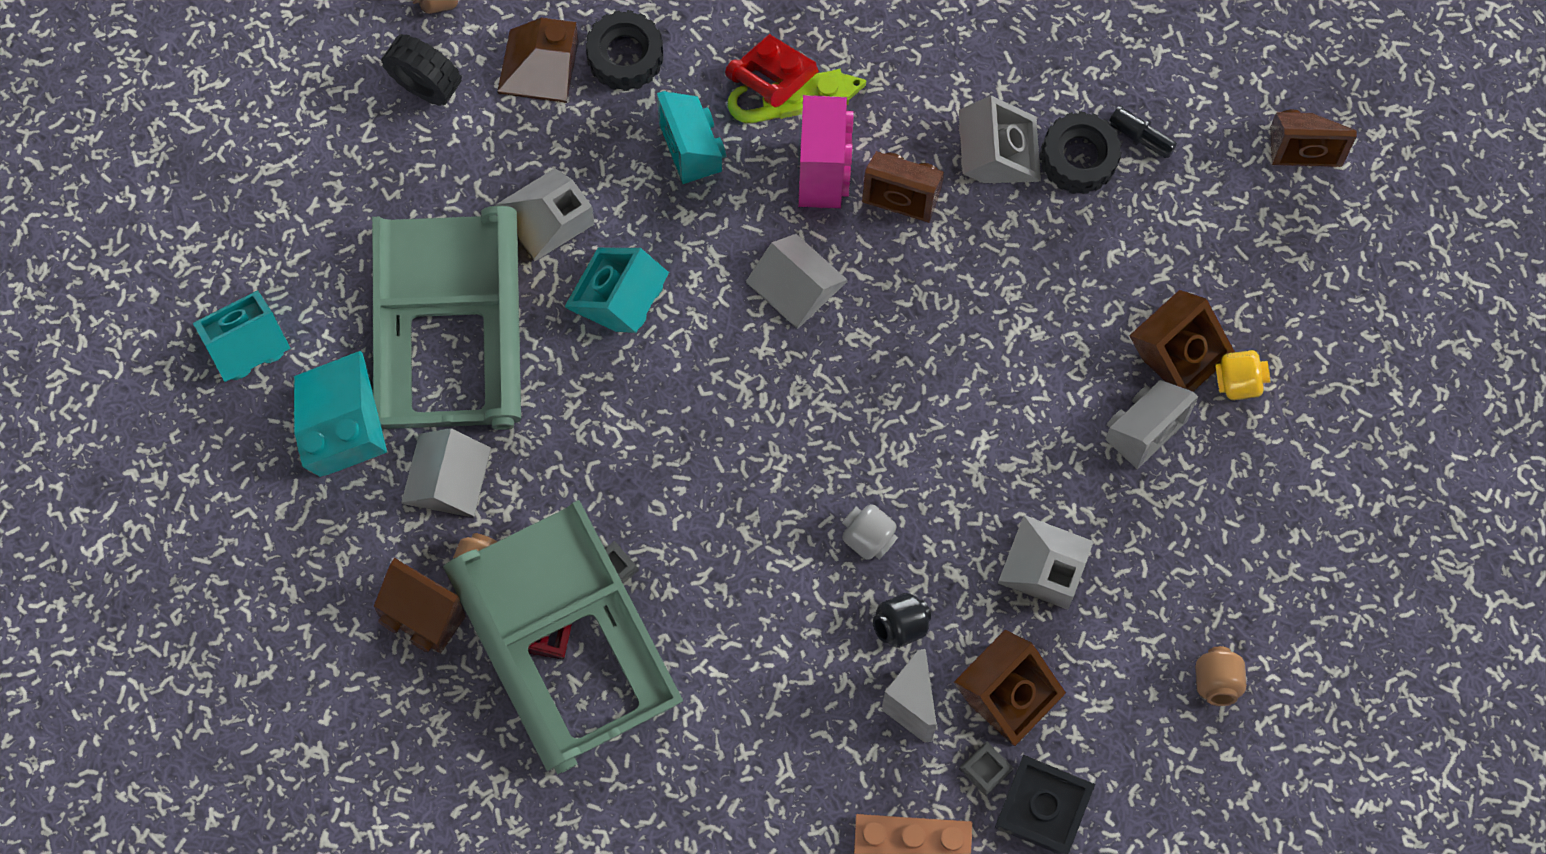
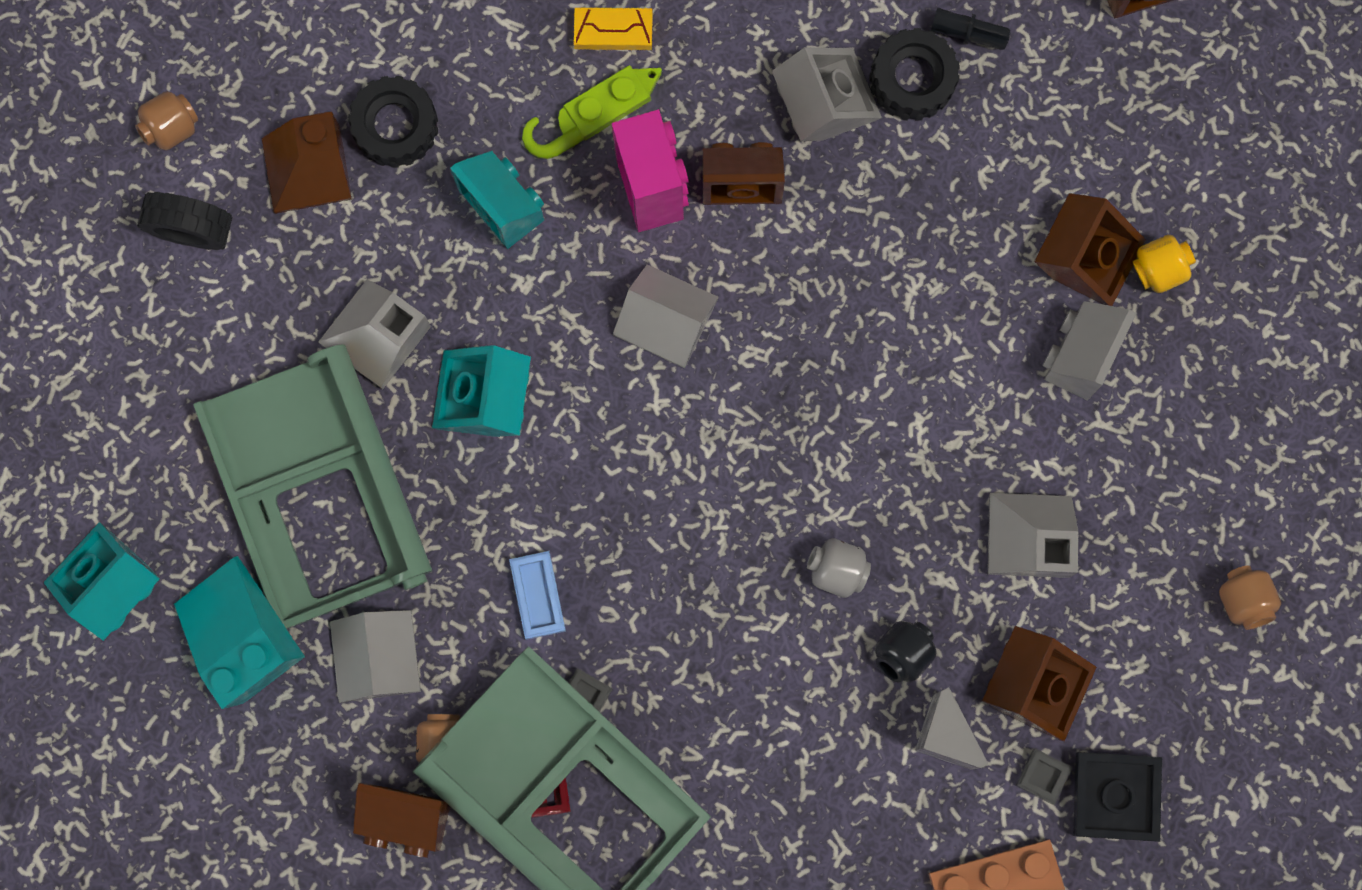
camera: 15 degrees left, 10 degrees up
red plate [725,34,819,107] -> none
none -> light blue tile [509,551,566,640]
none -> yellow tile [574,8,653,50]

